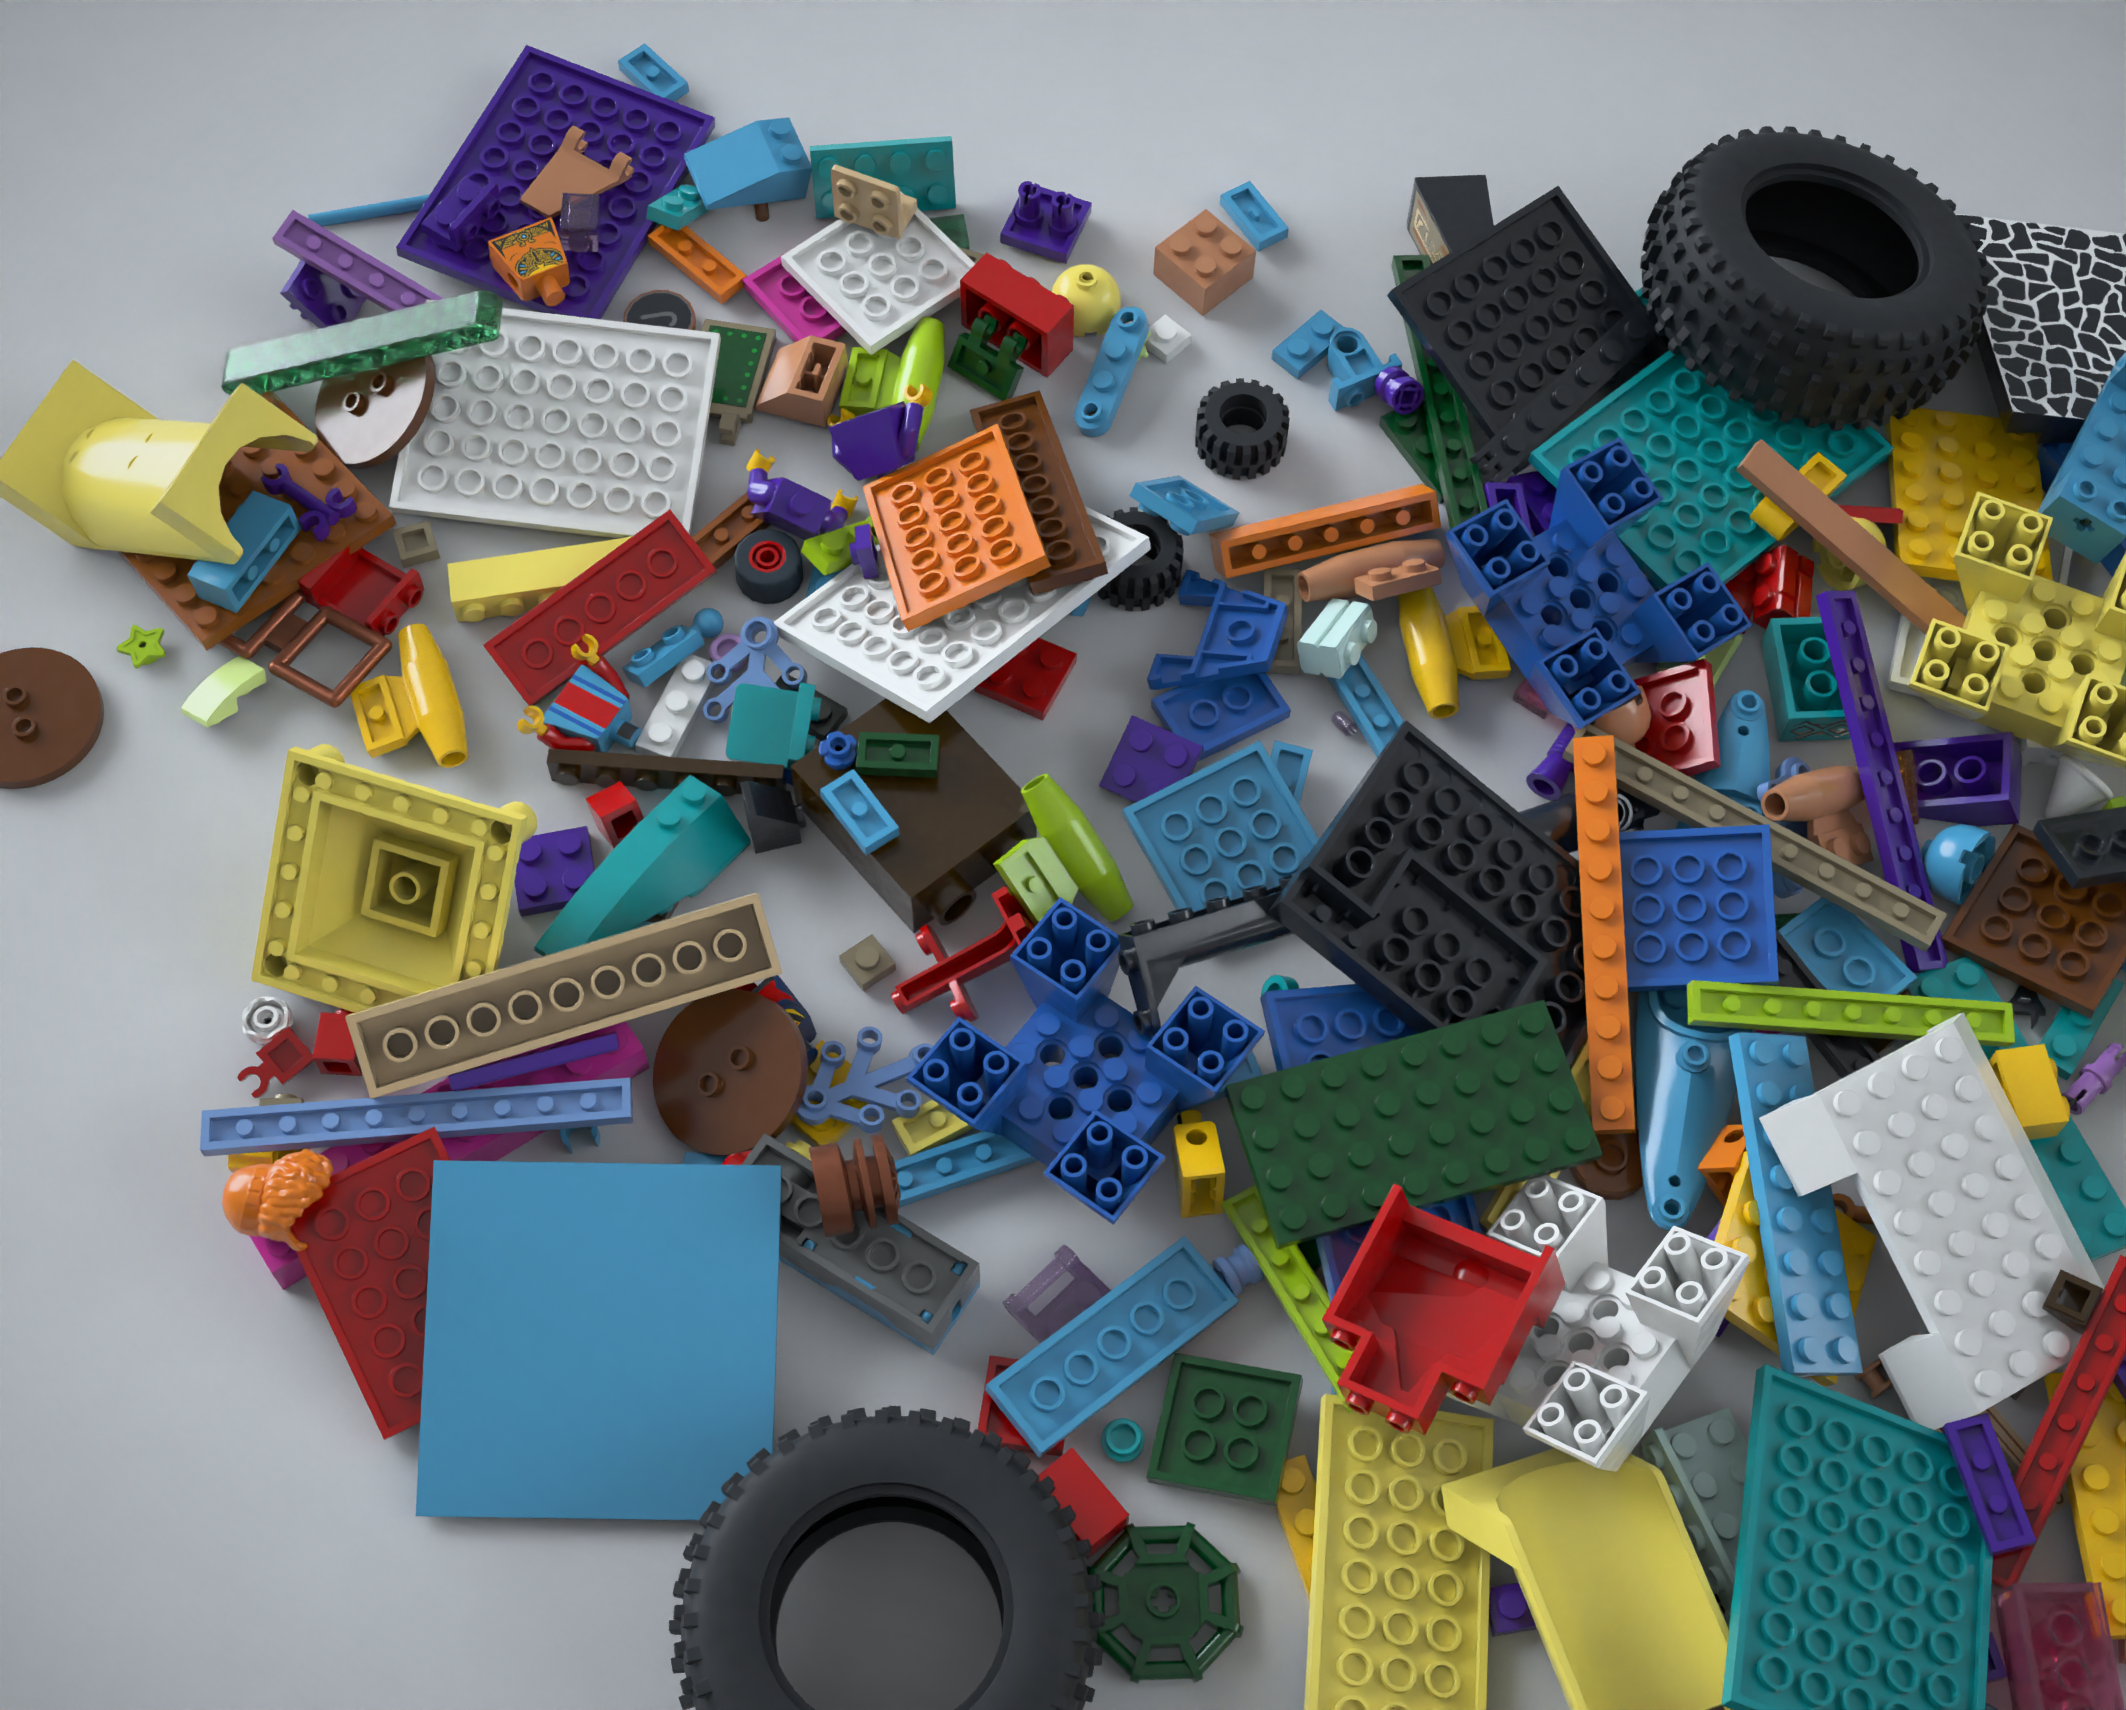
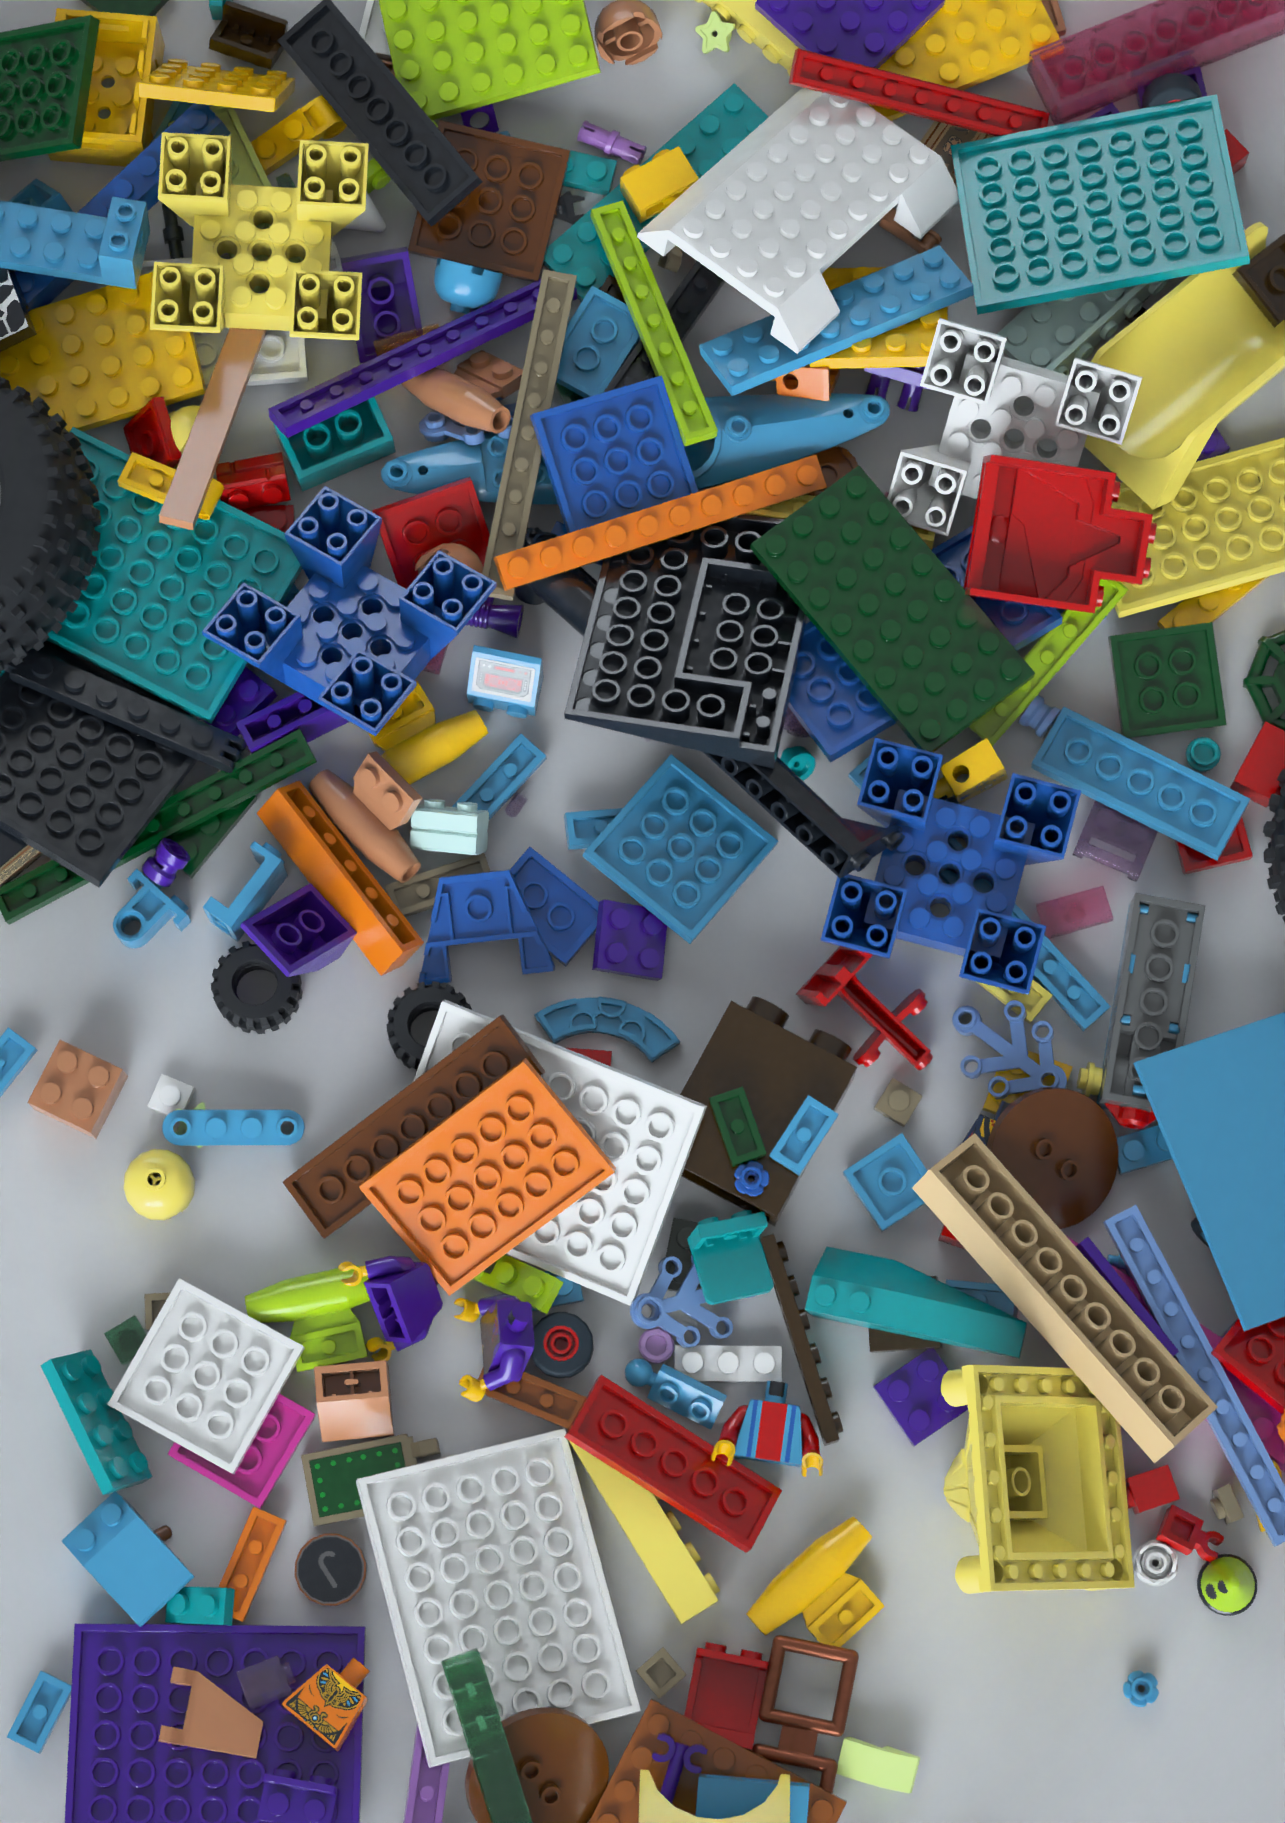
camera: 110 degrees left, 15 degrees up
red brick [585,781,644,849] -> none
black slope [740,781,807,854] -> none
copper wheel [809,1134,901,1238] -> none
tan bracket [831,165,917,239] -> none
dark purple plate [849,524,879,580] -> none
dark green plate [947,314,1028,401] -> none
red brick [960,252,1074,378] -> none
lime plate [993,773,1134,926] -> none
dark purple plate [1000,181,1092,264] -> none
dark azure plate [1129,475,1240,536] -> none
dark azure plate [1271,310,1345,380] -> none
dark purple plate [1942,1413,2037,1556] -> none
dark brown slope [2042,1270,2103,1334] -> none
none -> dark azure panel [203,841,288,942]
none -> dark purple slope [240,883,357,977]
none -> slope [467,645,544,718]
none -> dark azure tile [534,997,680,1063]
none -> dark azure plate [843,1133,927,1232]
none -> clear pink plate [1036,886,1113,939]
none -> dark azure plate [1123,1670,1159,1707]
none -> lime hat [1197,1554,1258,1616]

